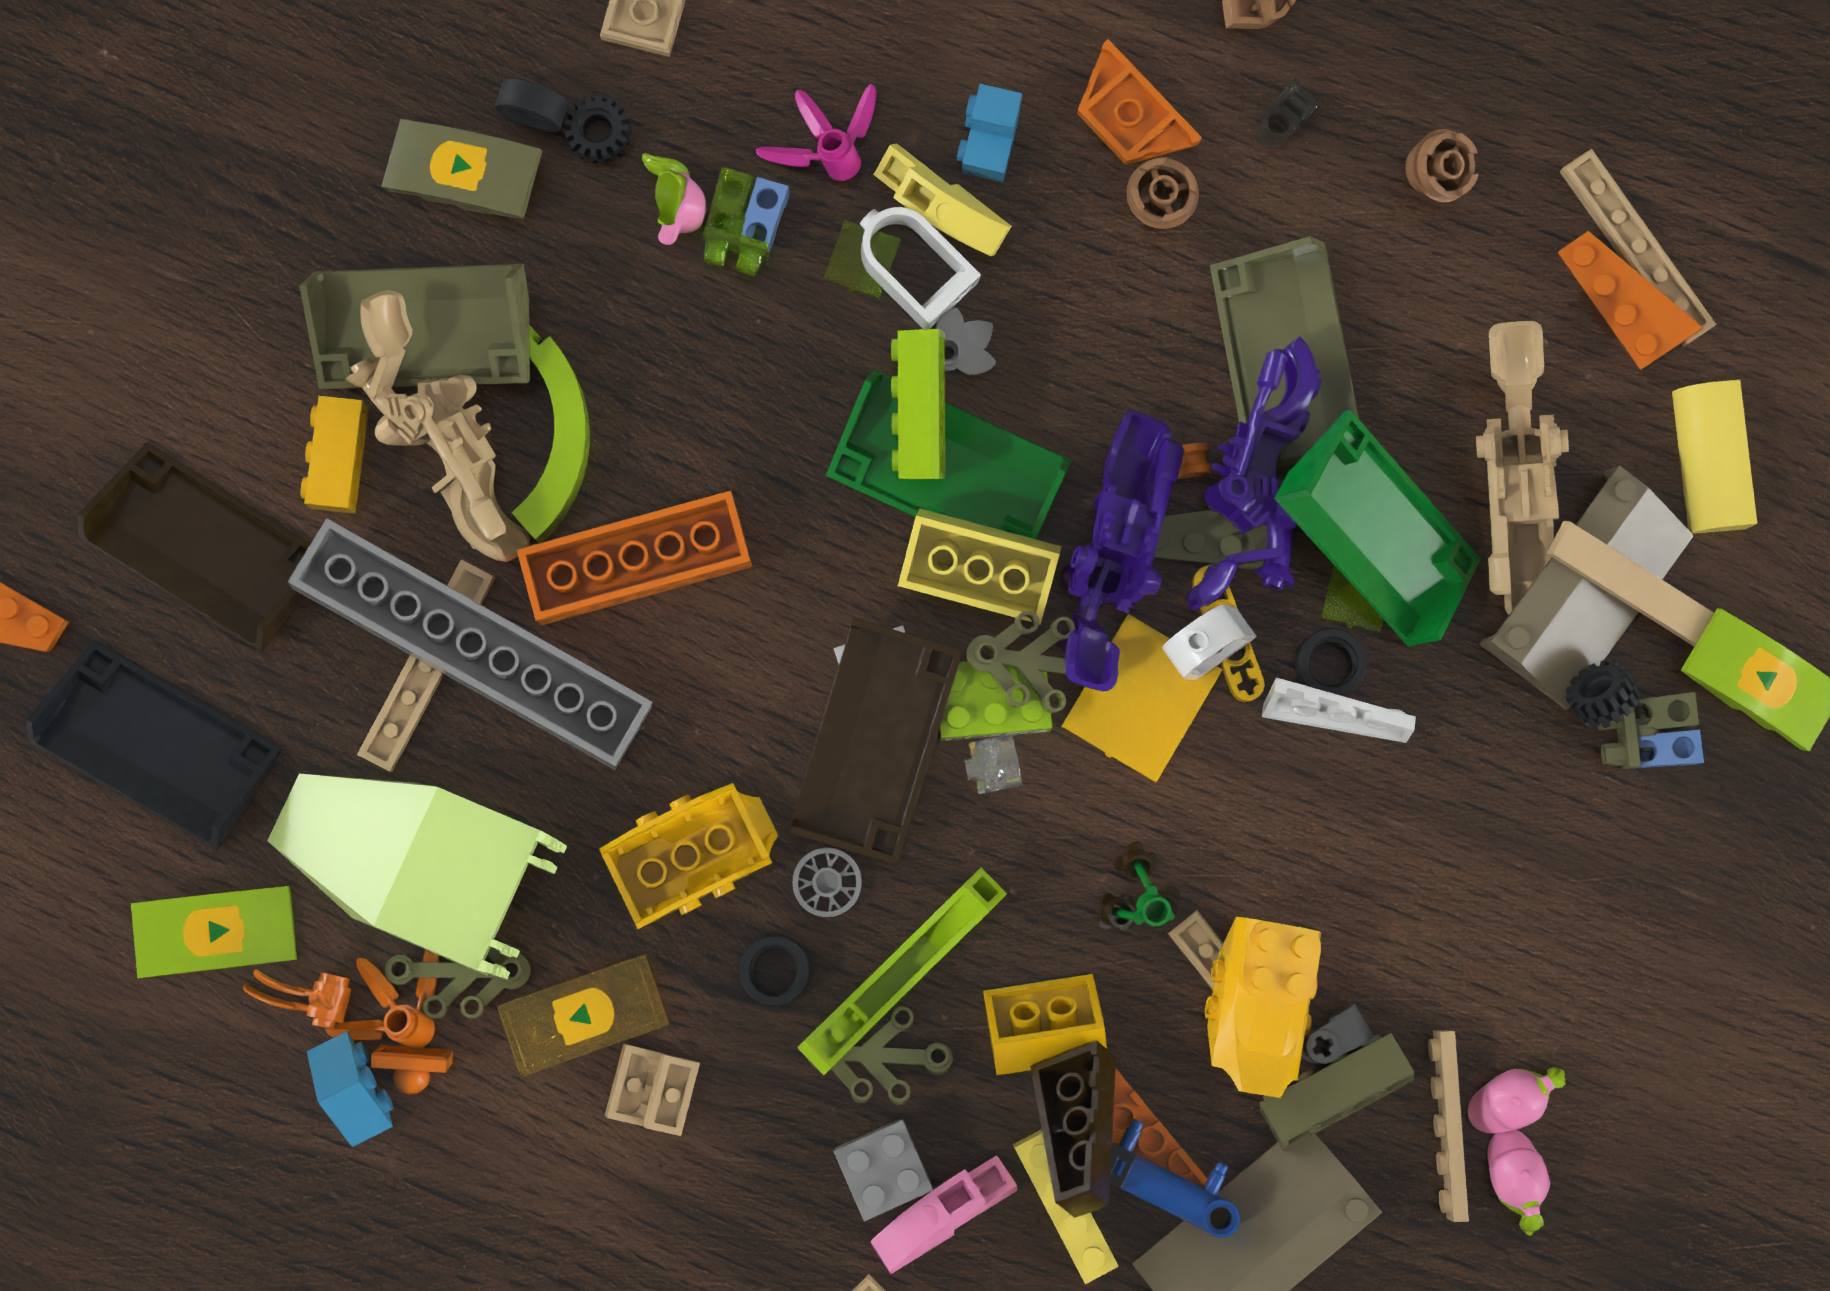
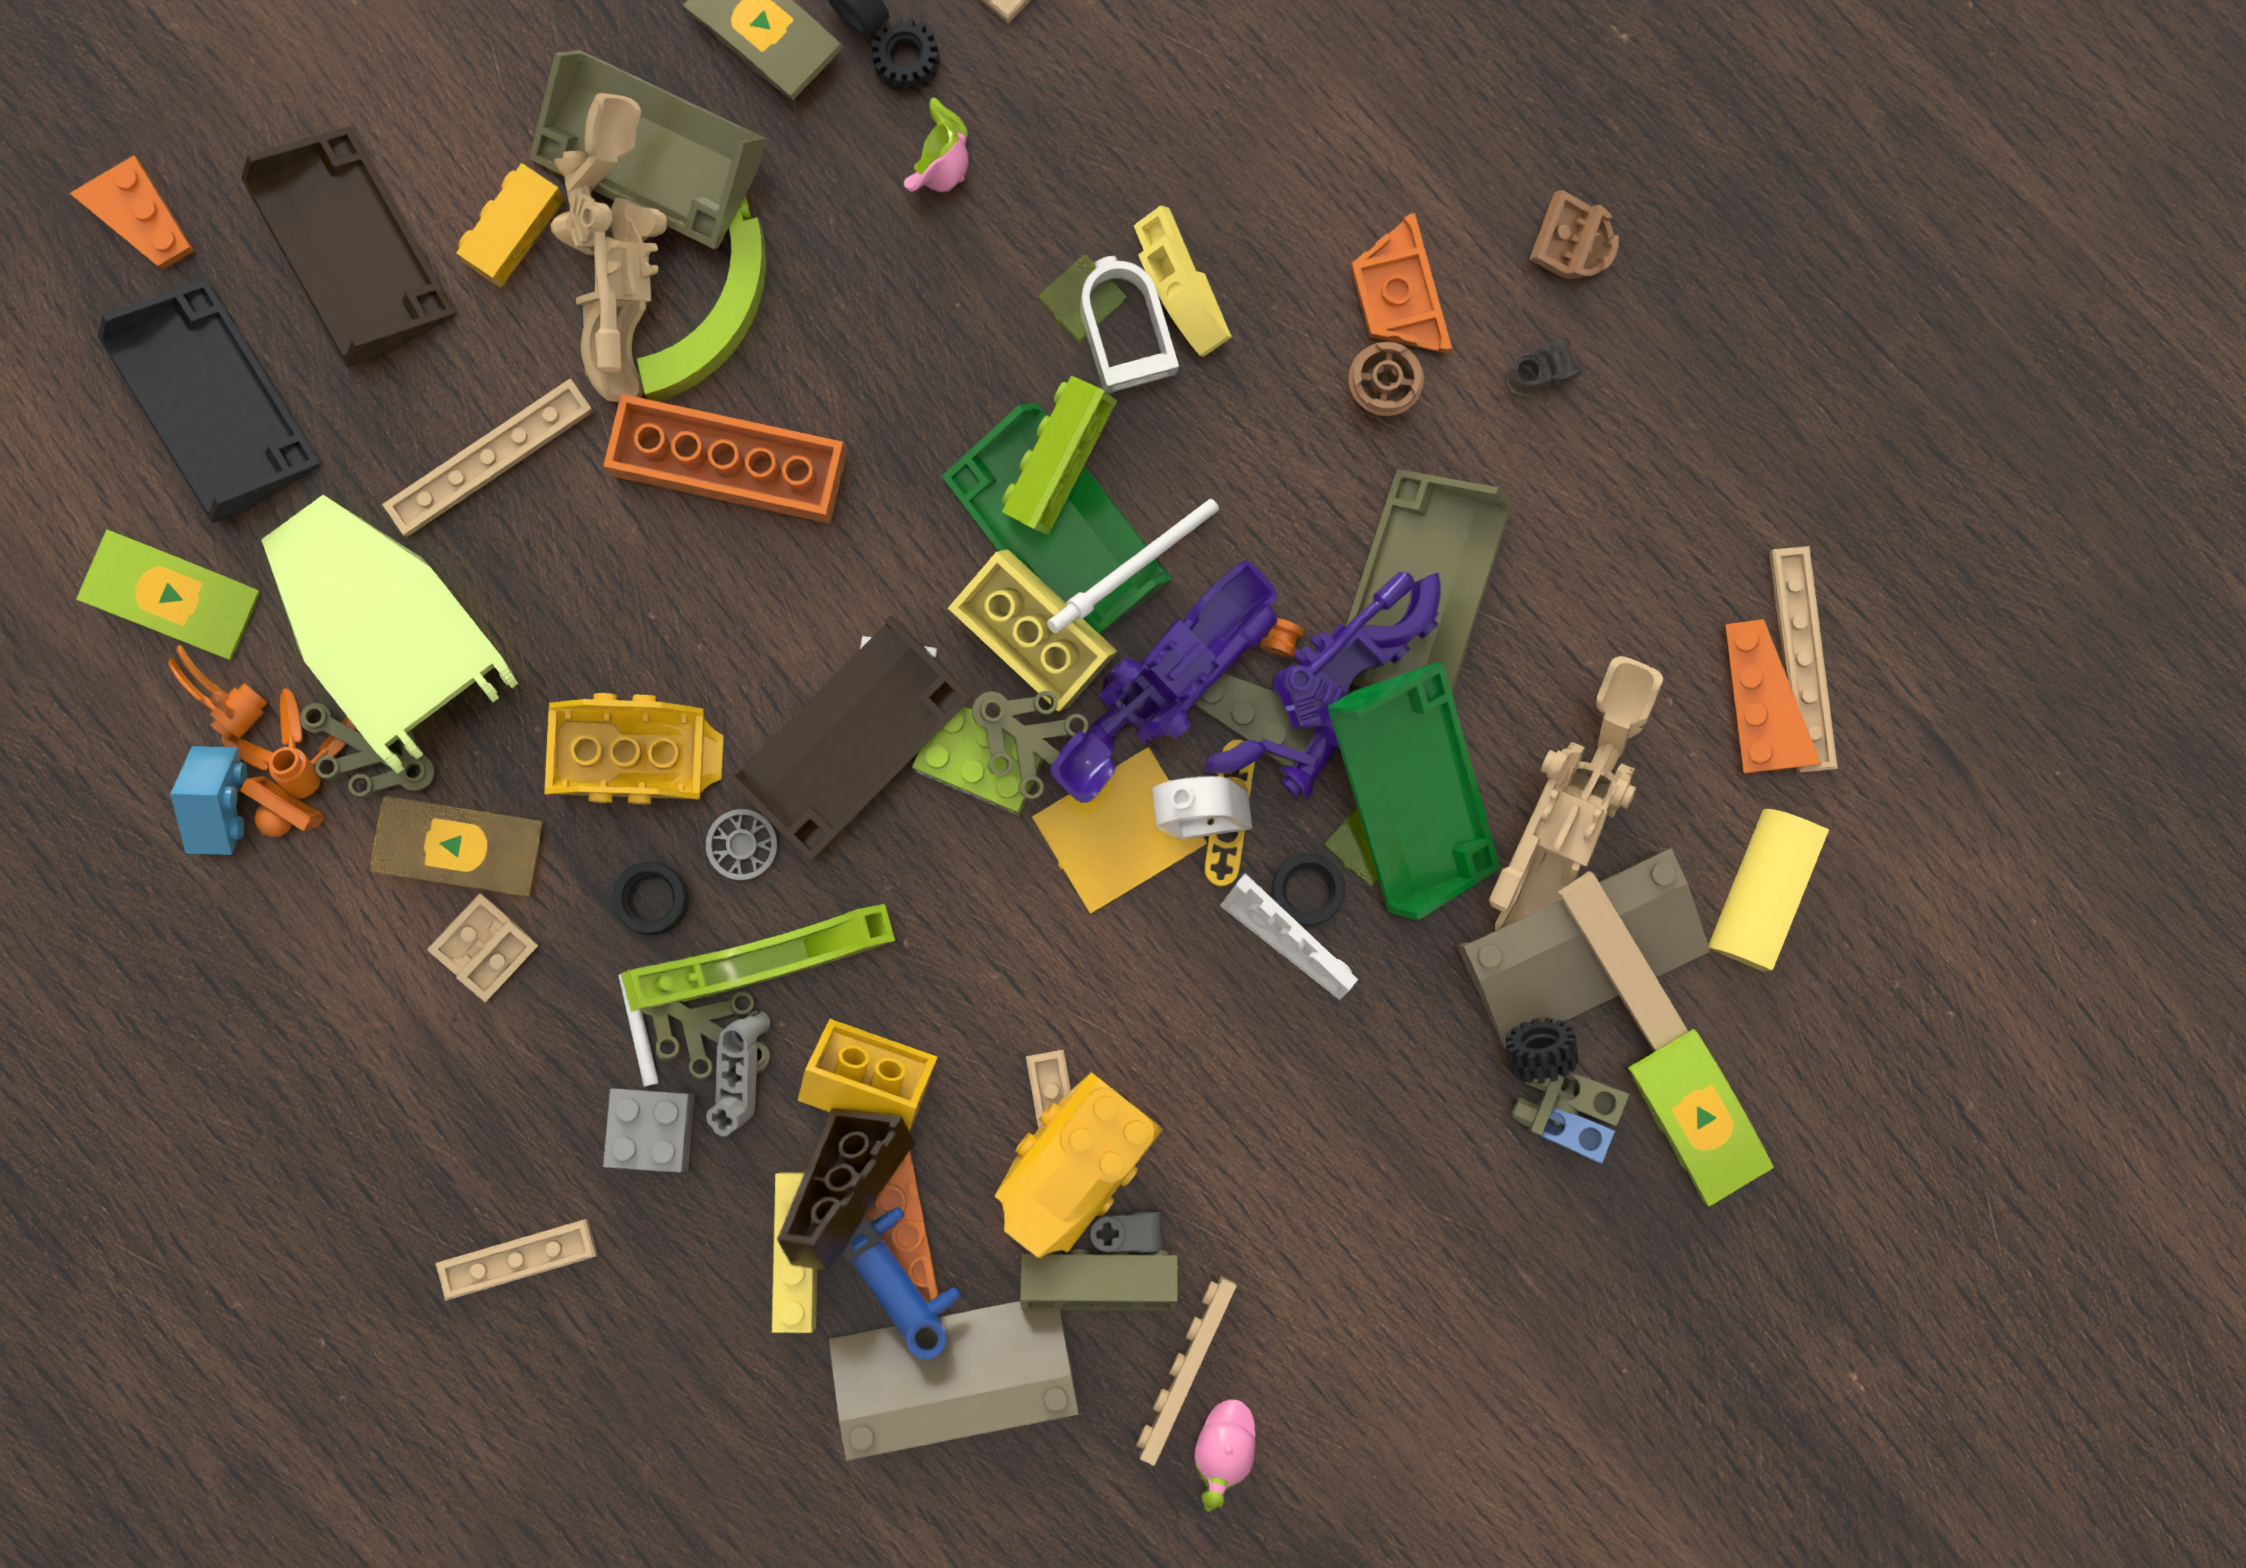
camera: 25 degrees right, 0 degrees up
light grey brick [288,518,653,770] -> none
clear neon green hips [703,167,790,276] -> none
dark pink plant [755,84,877,181] -> none
bright pink slope [871,1156,1017,1274] -> none
light grey plate [937,308,996,376] -> none
dark azure brick [957,84,1022,183] -> none
clear brick [964,734,1022,794] -> none
dark brown plant [1098,841,1187,931] -> none
medium nougat cone [1405,129,1478,202] -> none
bright pink hair [1468,1067,1566,1134] -> none
none -> white bar [618,974,659,1087]
none -> light grey beam [706,1010,770,1136]
none -> white bar [1047,499,1219,633]

